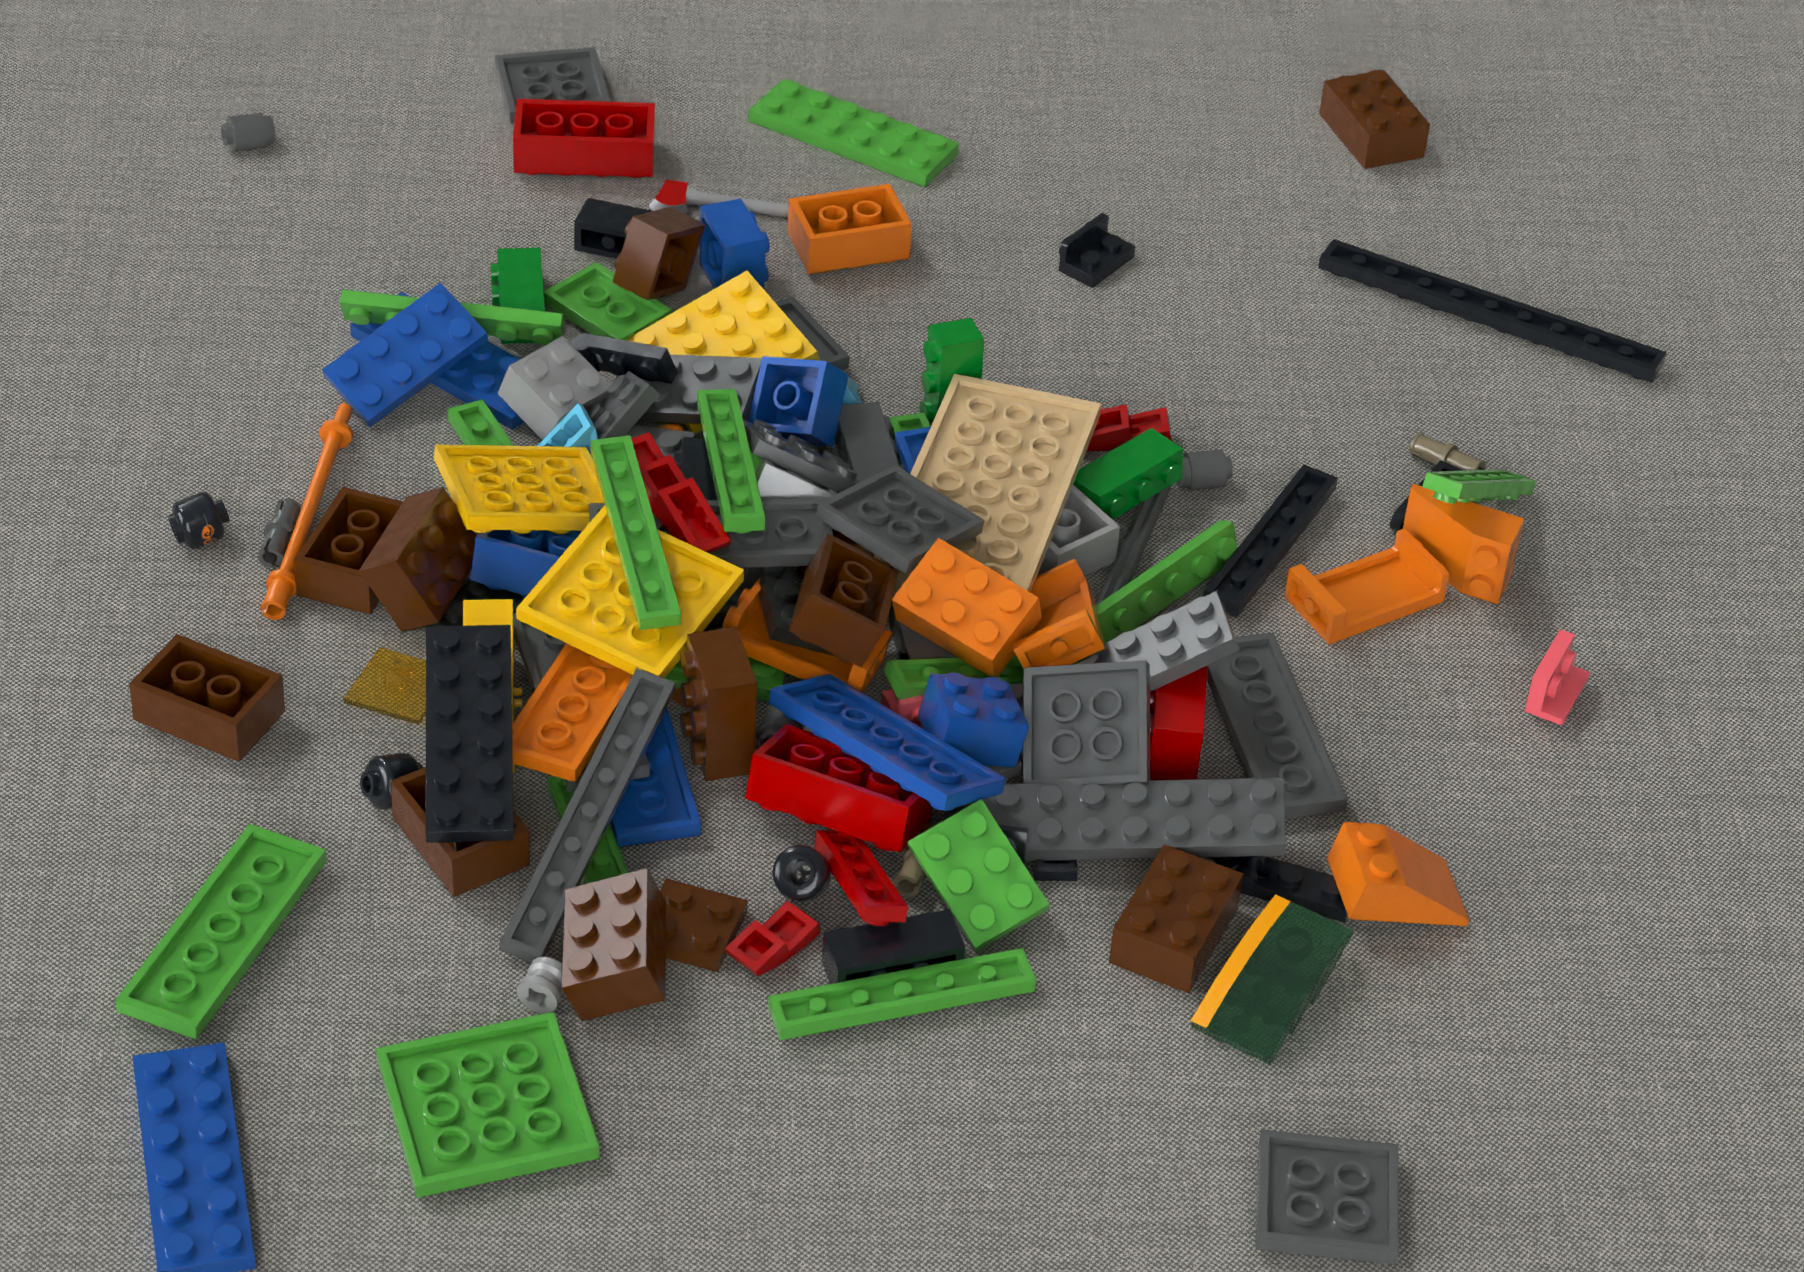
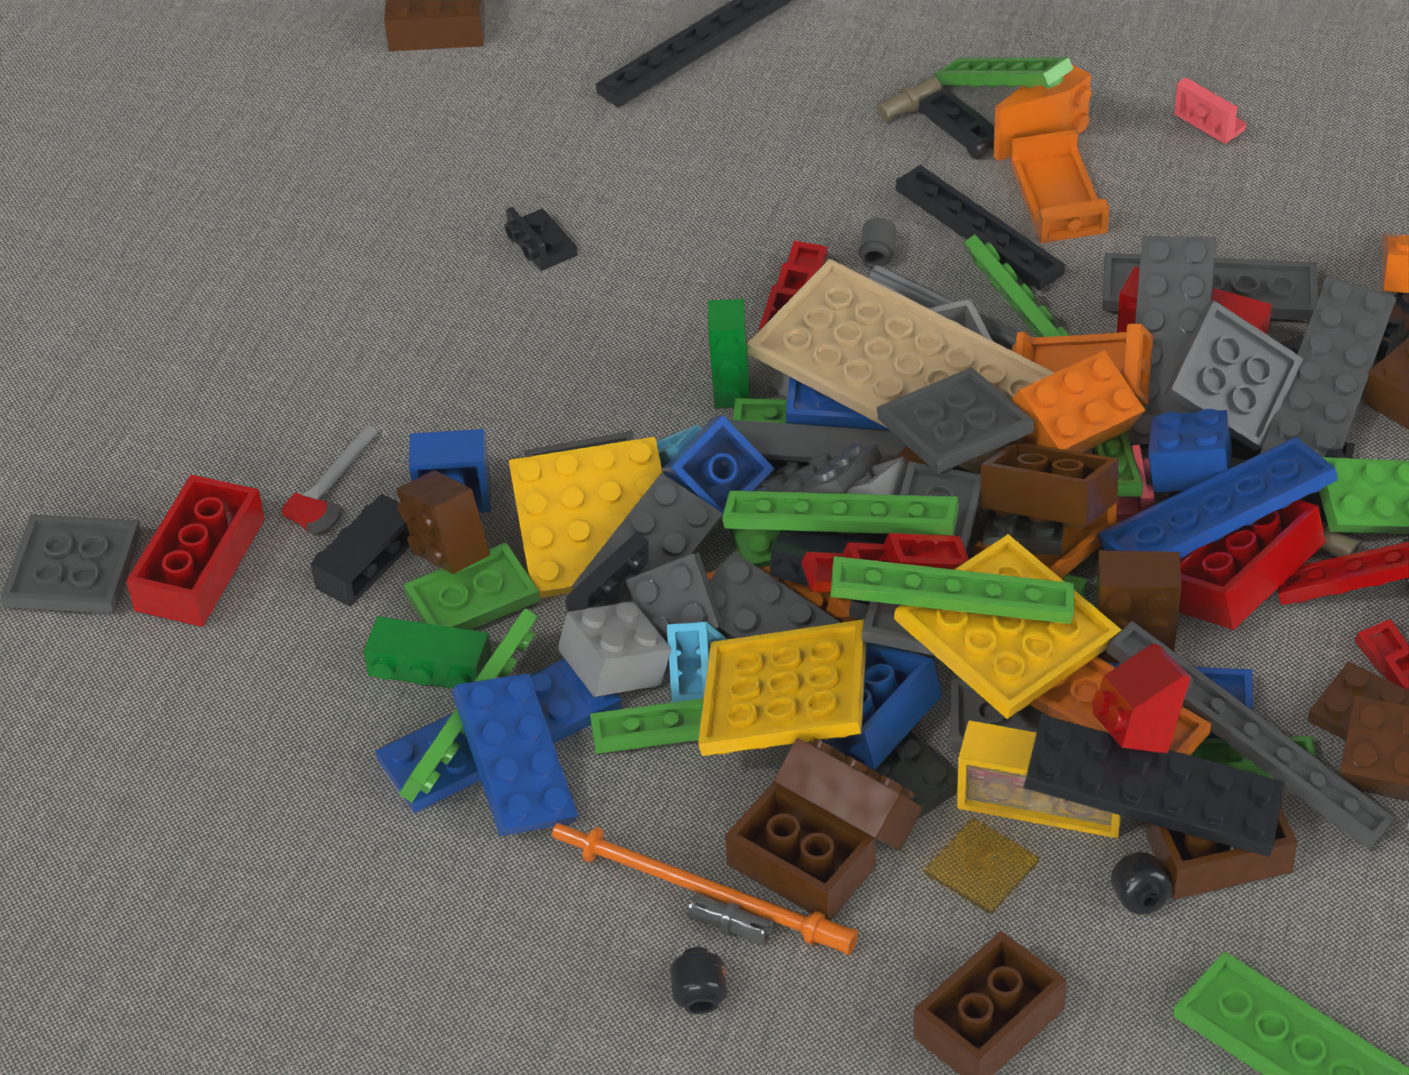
camera: 65 degrees left, 5 degrees up
dark grey brick [221,113,275,151] -> none
bright green plate [748,78,959,187] -> none
black head [772,844,831,901] -> none
orange brick [788,183,912,274] -> none
green brick [1073,428,1183,519] -> none
none -> red slope [1092,644,1191,753]

